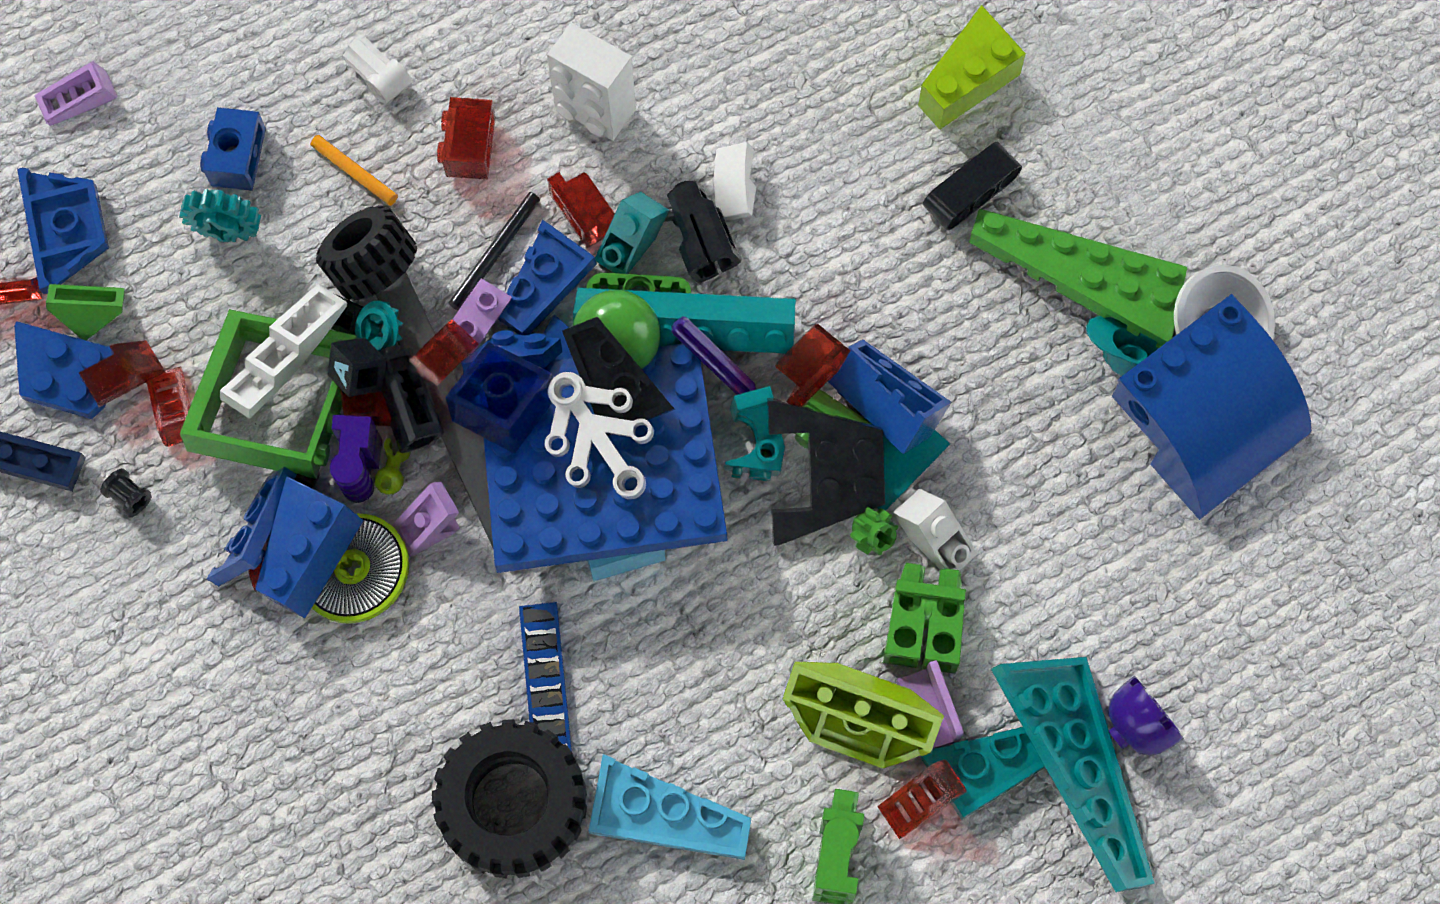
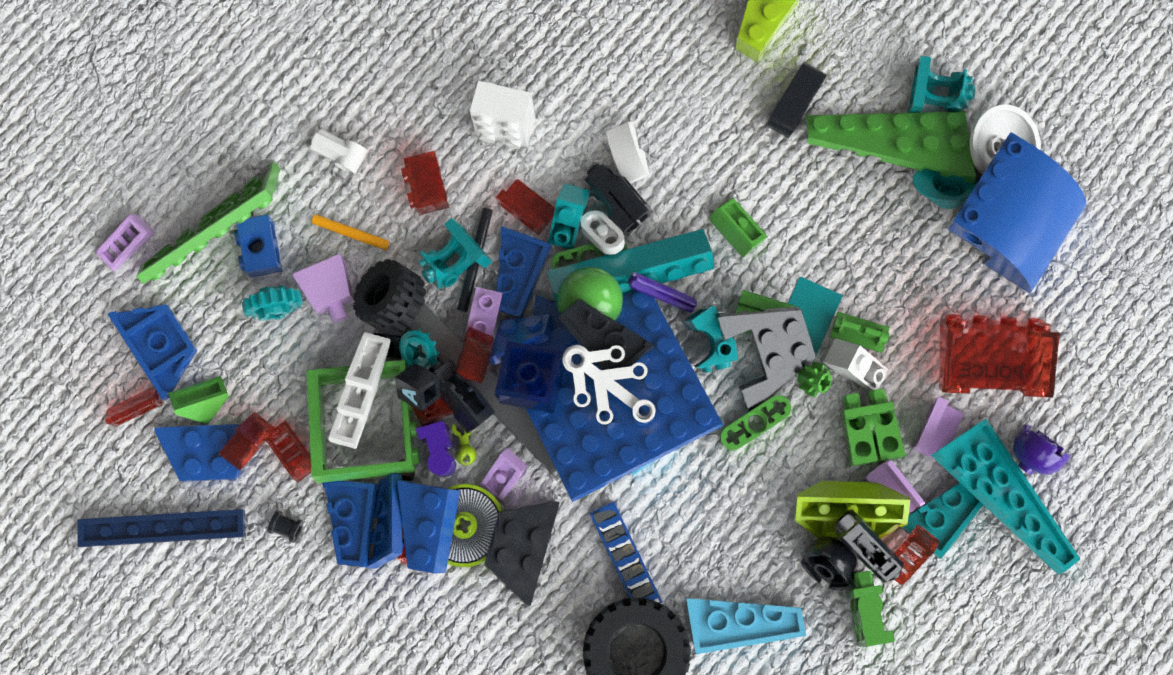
camera: 15 degrees left, 10 degrees up
clear red panel [775,323,851,406] -> none
blue wedge [828,339,952,454] -> none
none -> bright green wing [136,161,281,284]
none -> lavender torso [293,254,353,323]
none -> blue wing [323,481,377,567]
none -> teal tile [418,217,493,290]
none -> black wing [484,501,560,606]
none -> white plate [581,211,625,255]
none -> bright green slope [709,198,768,257]
none -> bright green beam [720,395,791,451]
none -> black cylinder [801,536,858,591]
none -> bright green hinge [830,311,890,353]
none -> black piece [832,509,904,583]
none -> teal tile [908,55,976,113]
none -> lavender panel [911,396,963,460]
none -> clear red windscreen [939,314,1060,398]

